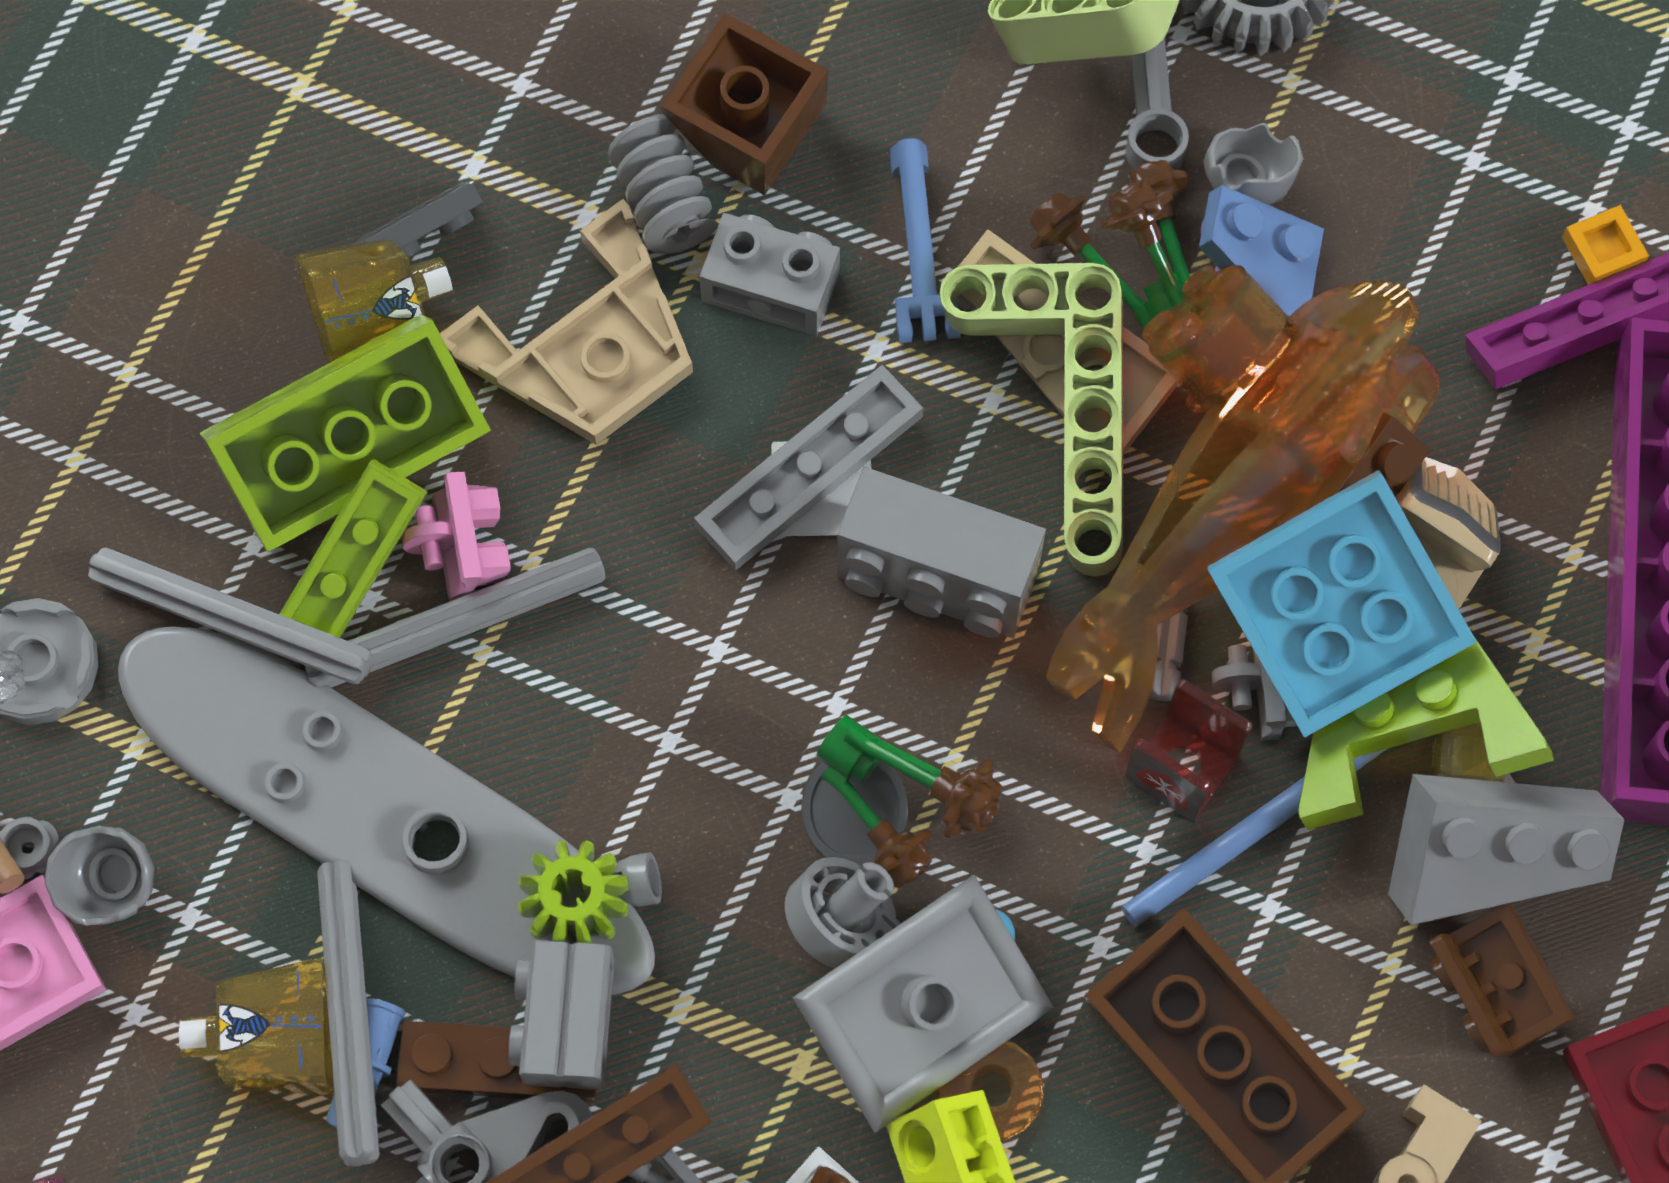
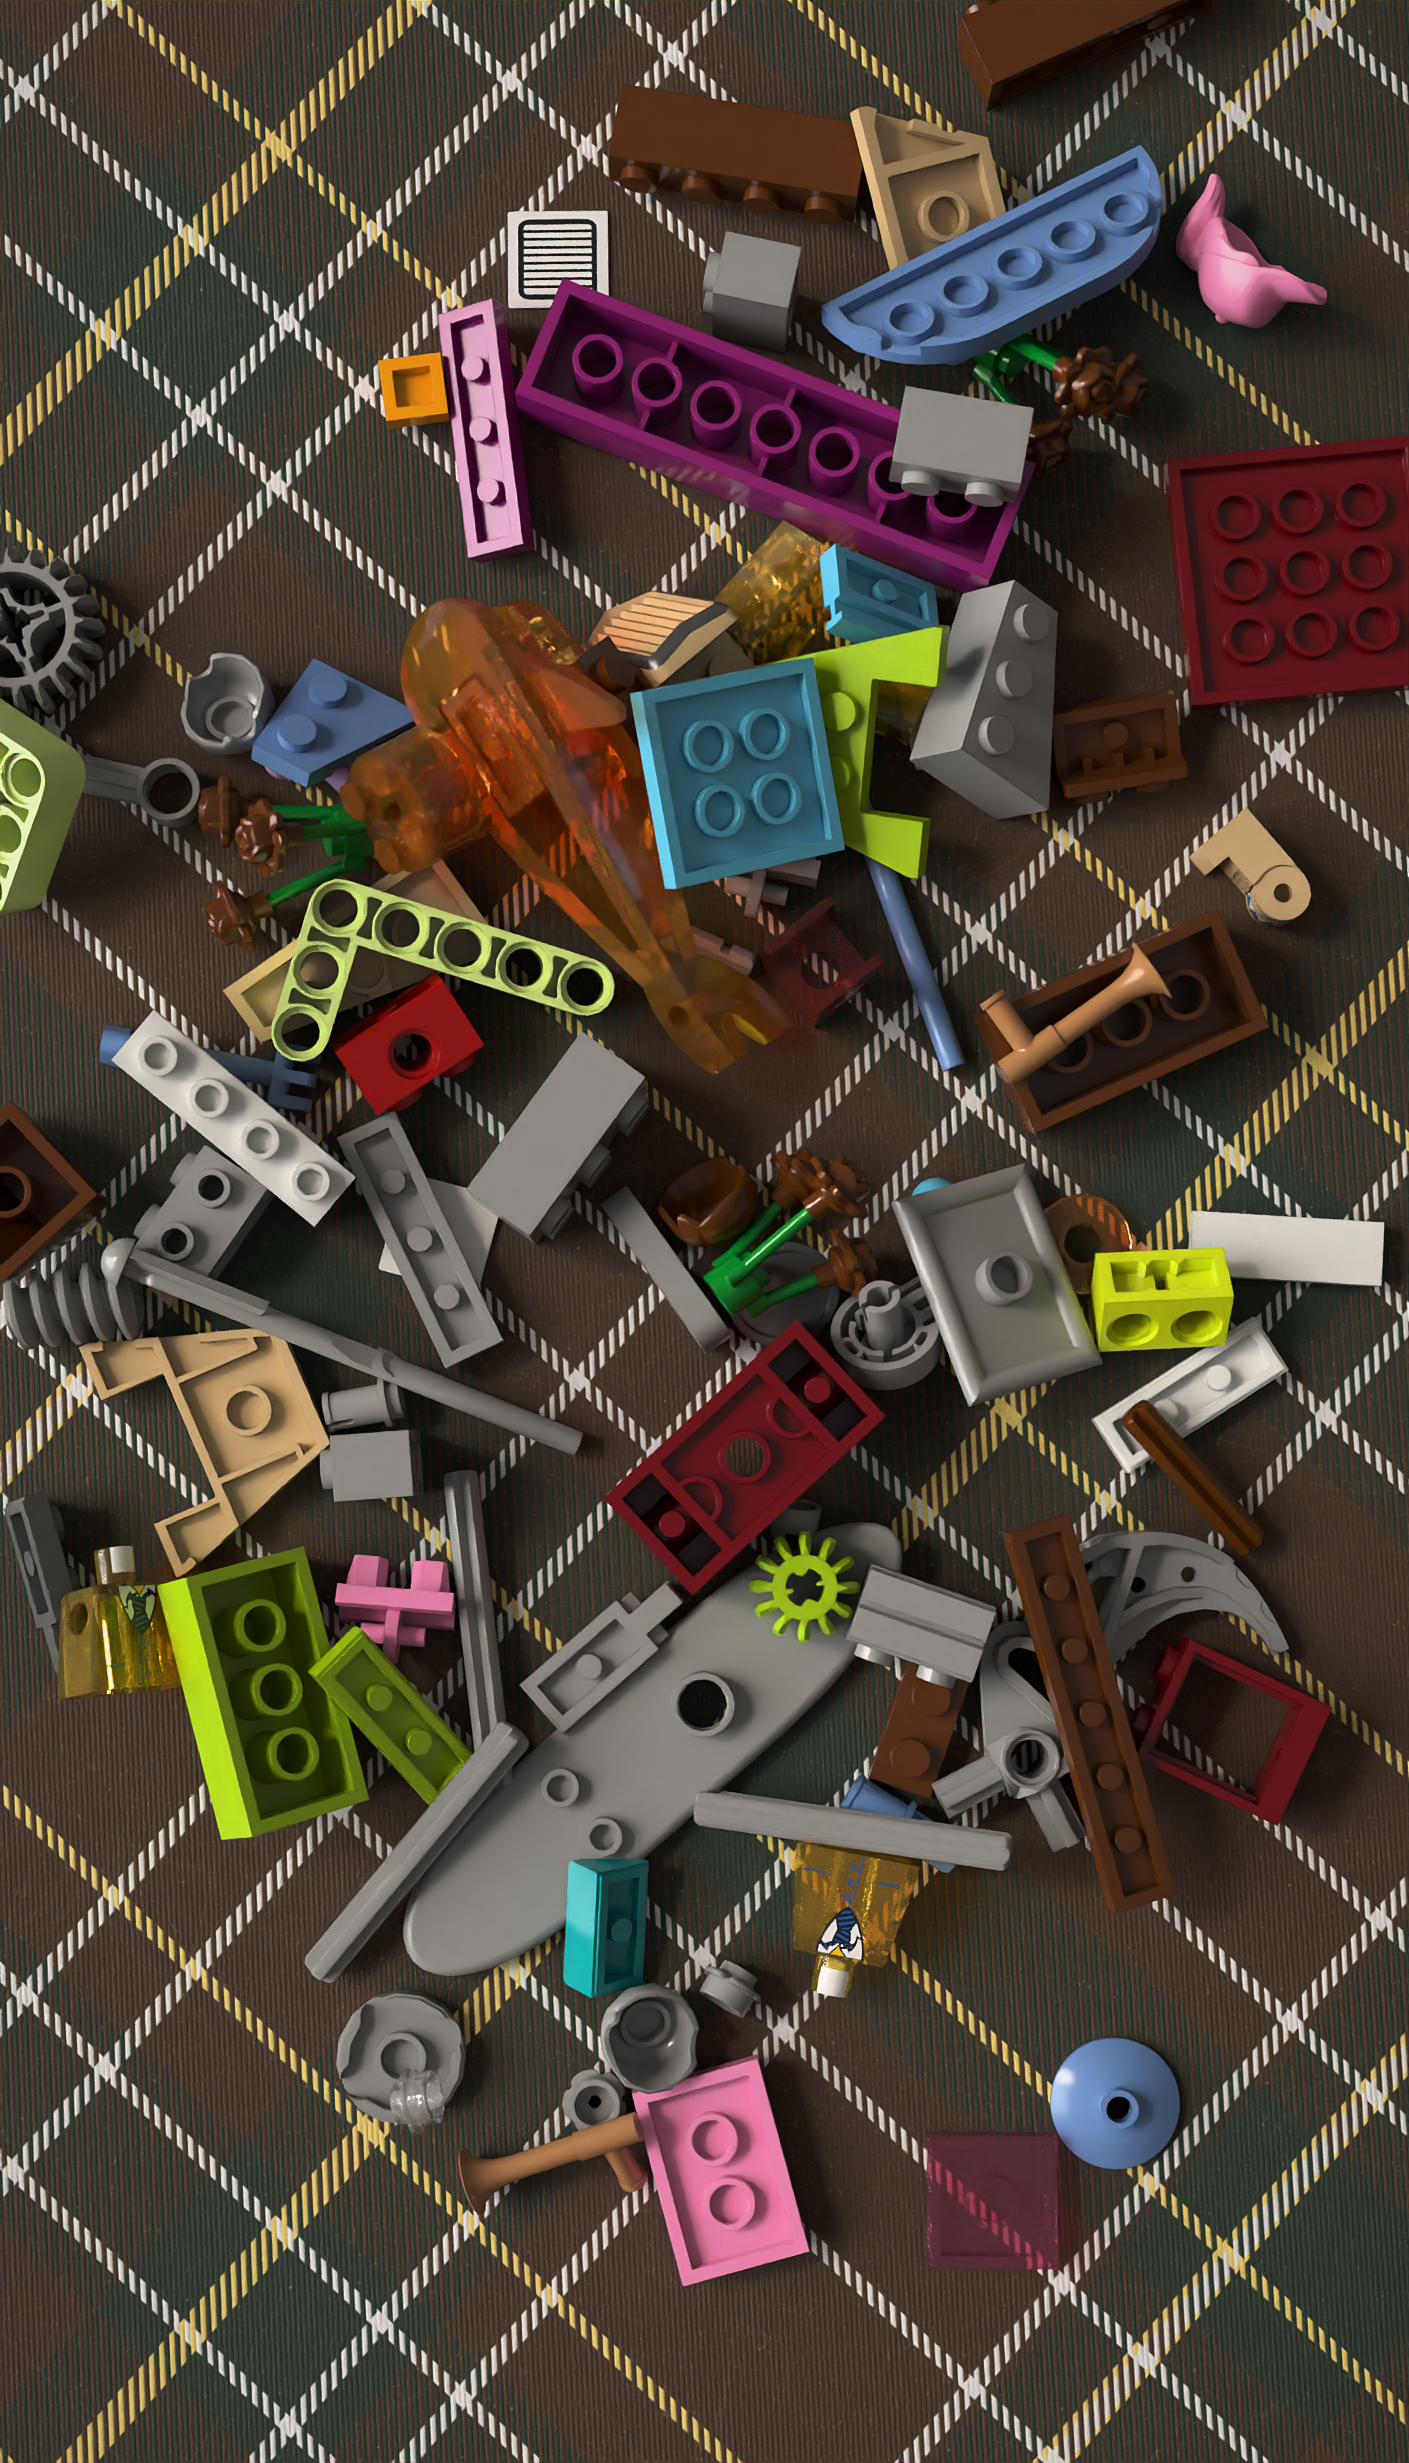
camera: 75 degrees left, 15 degrees up
none -> light grey bar [101,1238,583,1456]
none -> white brick [112,1010,356,1227]
none -> light grey brick [320,1430,425,1502]
none -> light grey pin [322,1378,406,1434]
none -> red brick [329,971,485,1116]
none -> light grey hinge [520,1581,684,1734]
none -> teal slope [563,1859,649,1998]
none -> light grey beam [600,1185,732,1355]
none -> dark red plate [604,1320,886,1595]
none -> reddish brown hair [657,1156,759,1247]
none -> light grey plate [699,1960,761,2018]
none -> clear yellow bracket [713,520,831,664]
none -> medium azure plate [820,543,939,644]
none -> medium nougat piece [979,942,1173,1086]

